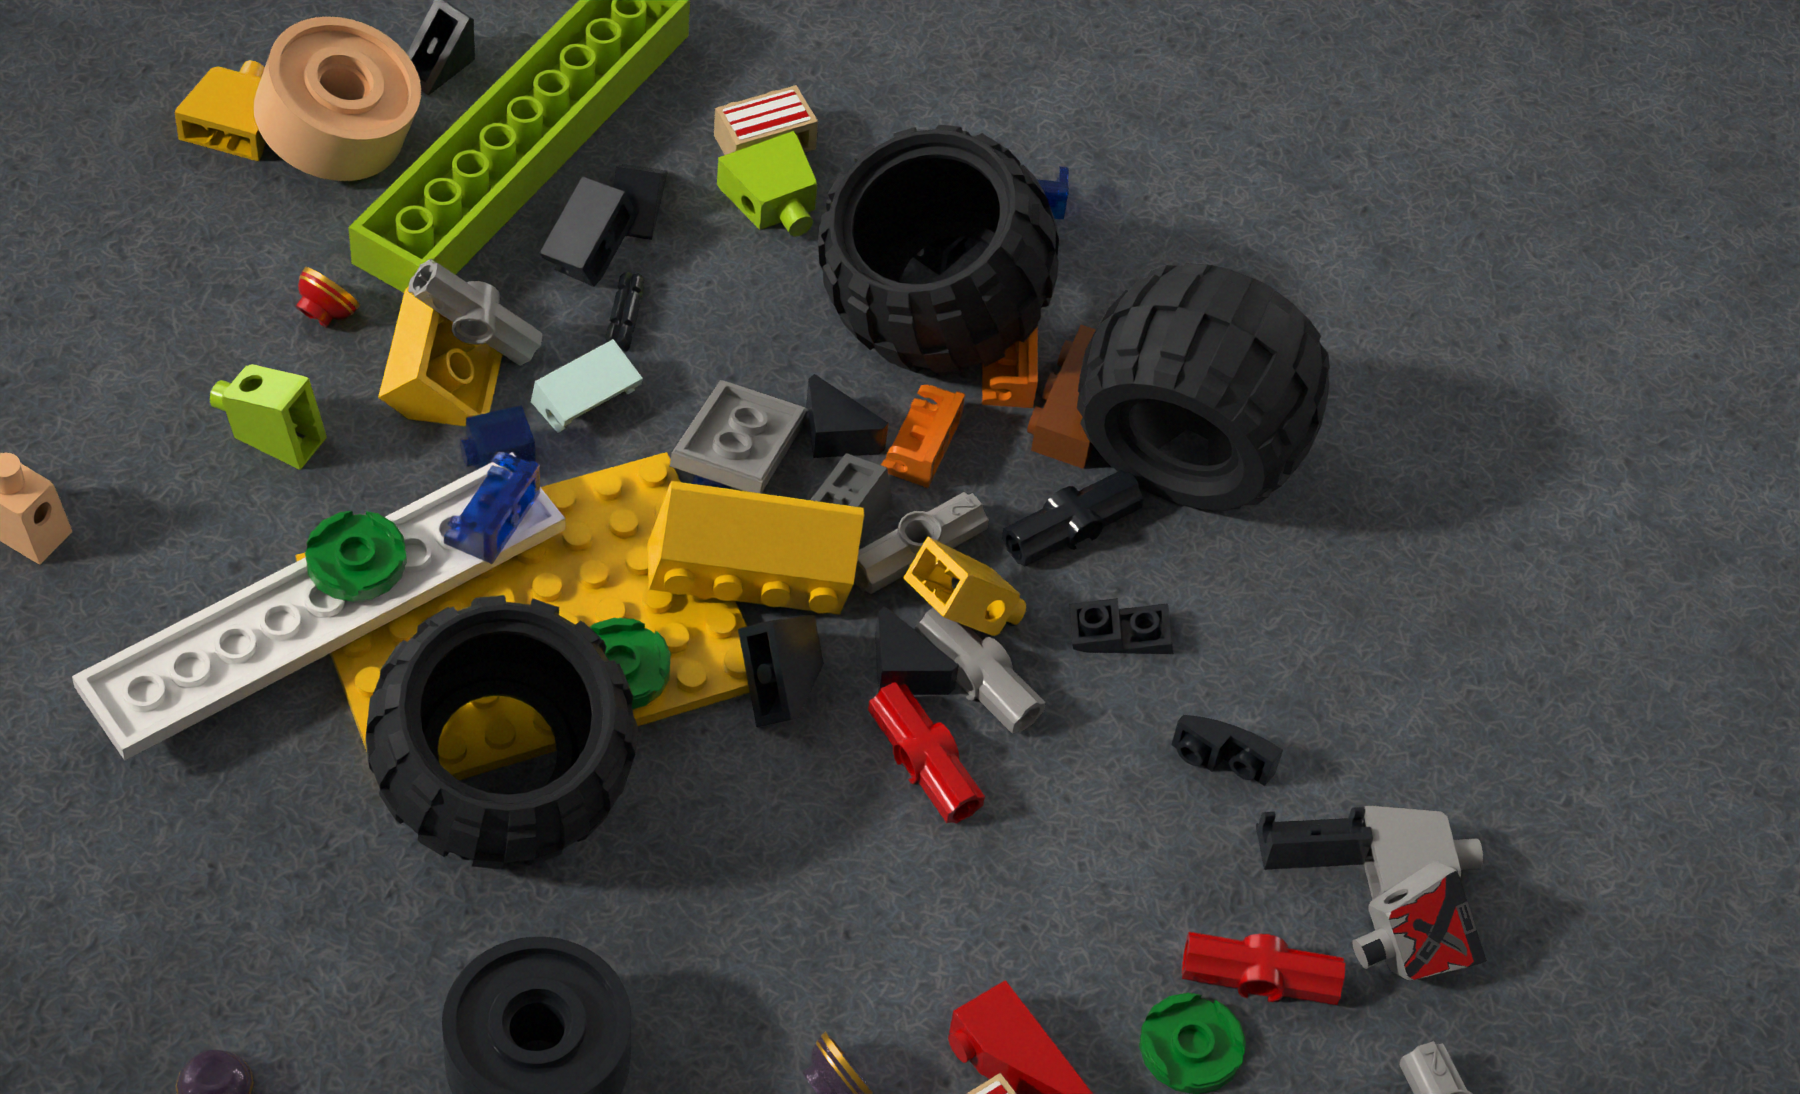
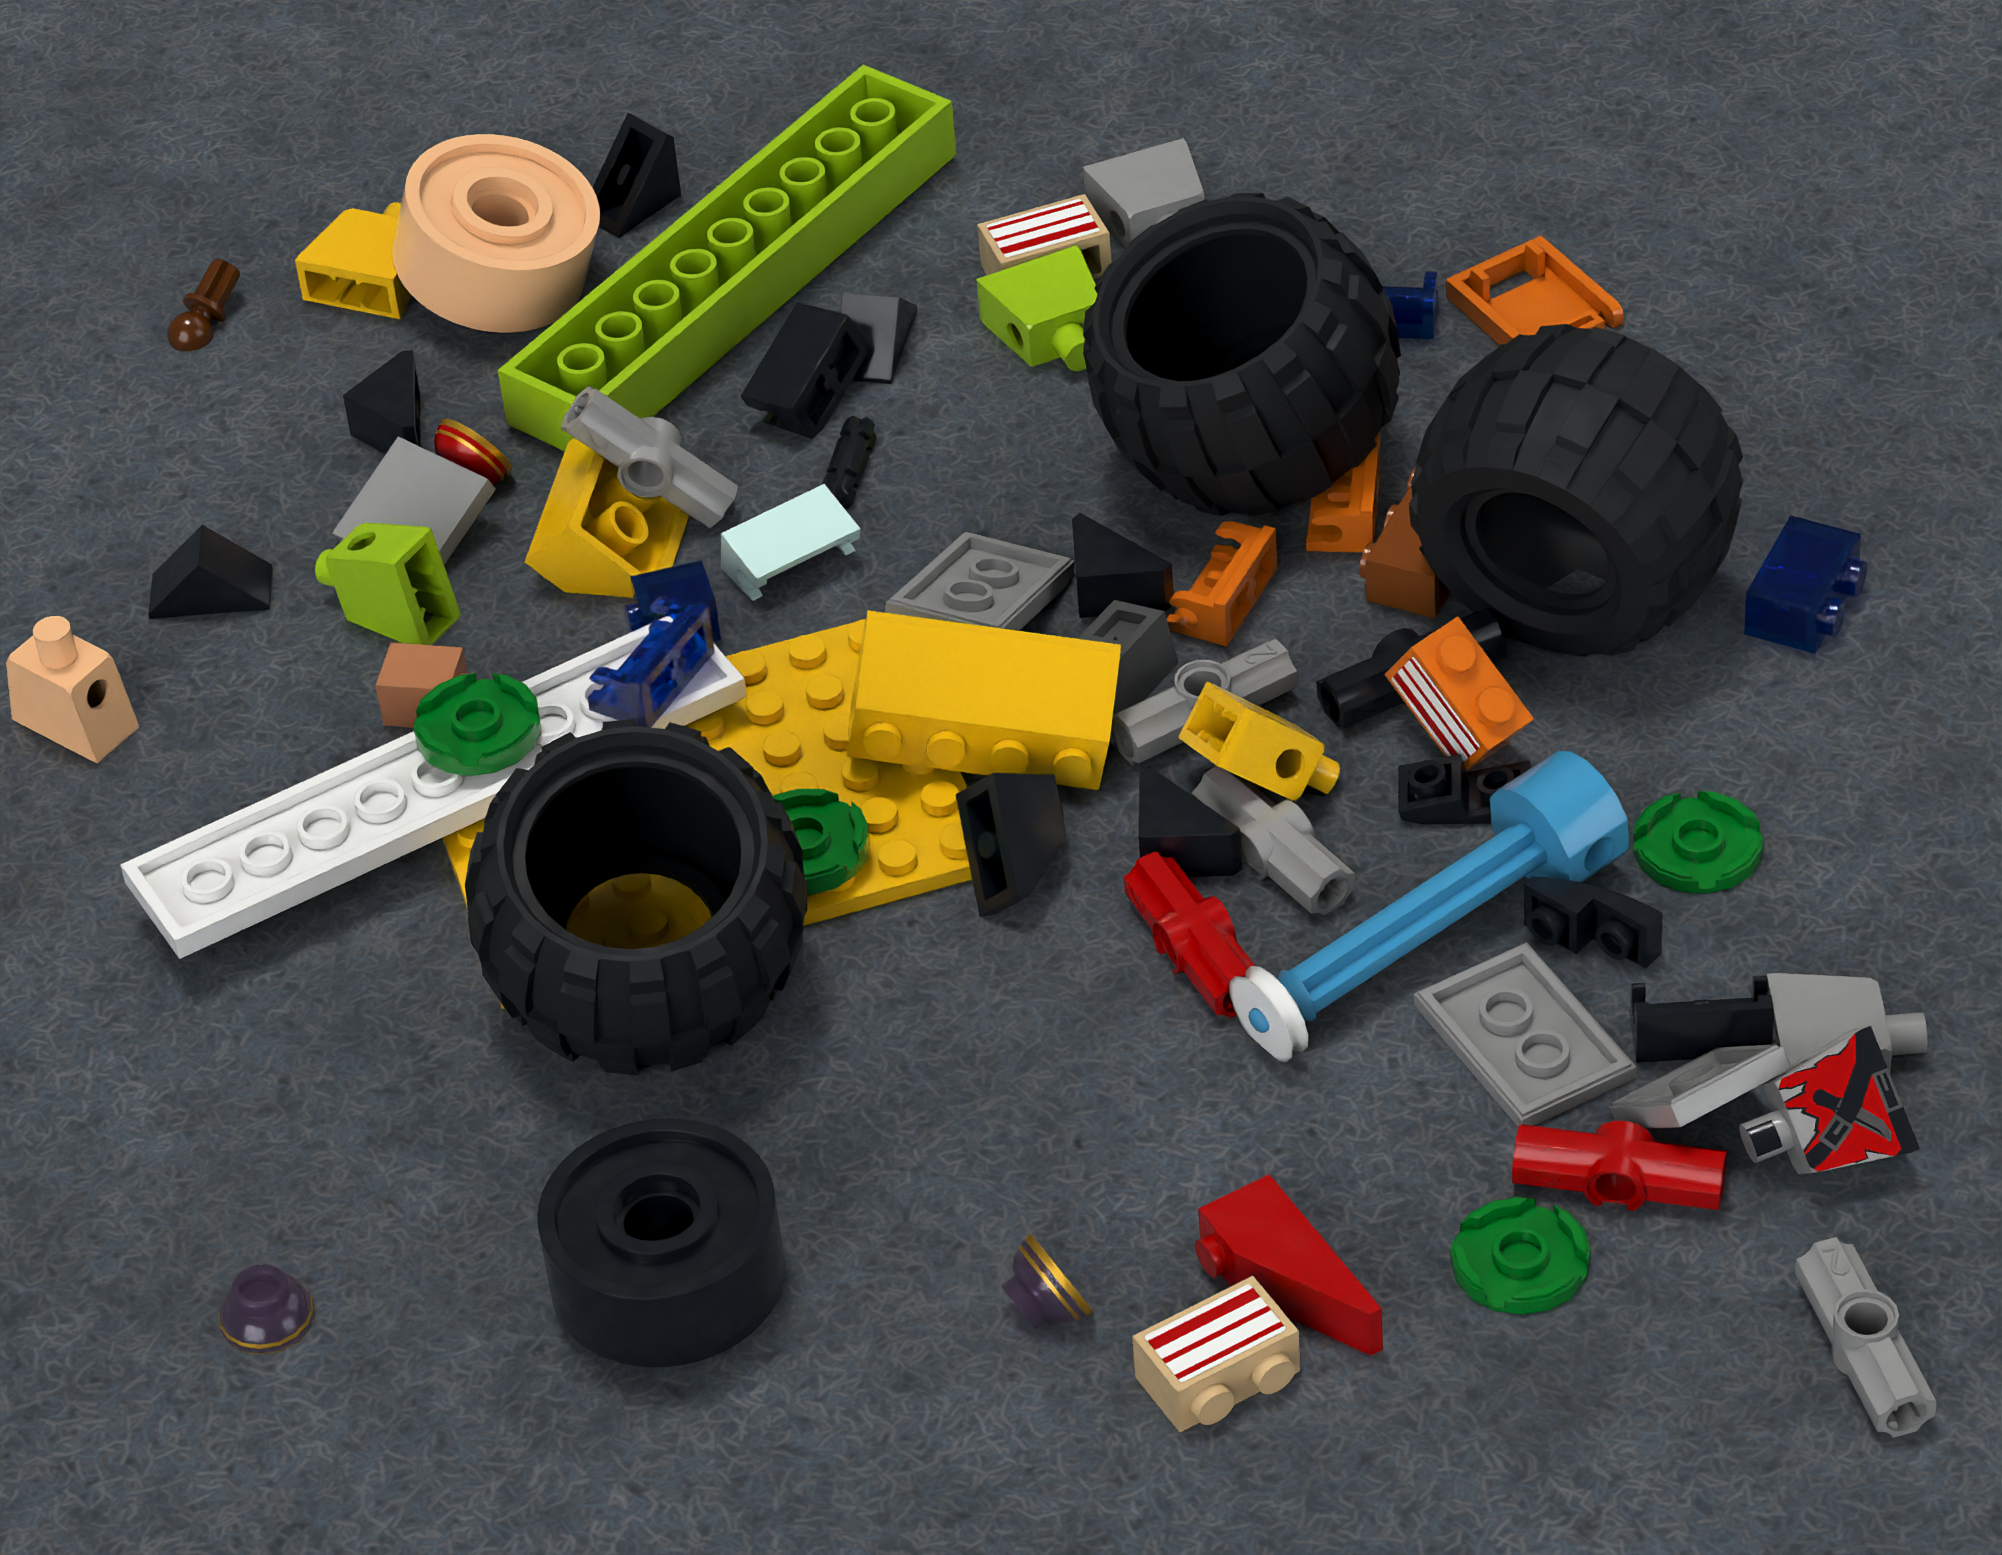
camera: 15 degrees right, 10 degrees down
none -> black slope [148,525,273,619]
none -> reddish brown axle [167,258,240,351]
none -> light grey tile [332,437,496,565]
none -> black slope [343,350,421,454]
none -> nougat brick [375,643,472,728]
none -> light grey torso [1083,138,1205,249]
none -> dark azure piece [1229,751,1629,1062]
none -> orange brick [1384,616,1534,771]
none -> light grey tile [1414,942,1637,1127]
none -> orange container [1446,235,1624,345]
none -> light grey tile [1609,1044,1792,1128]
none -> green tile [1633,791,1763,893]
none -> clear blue brick [1744,515,1868,654]

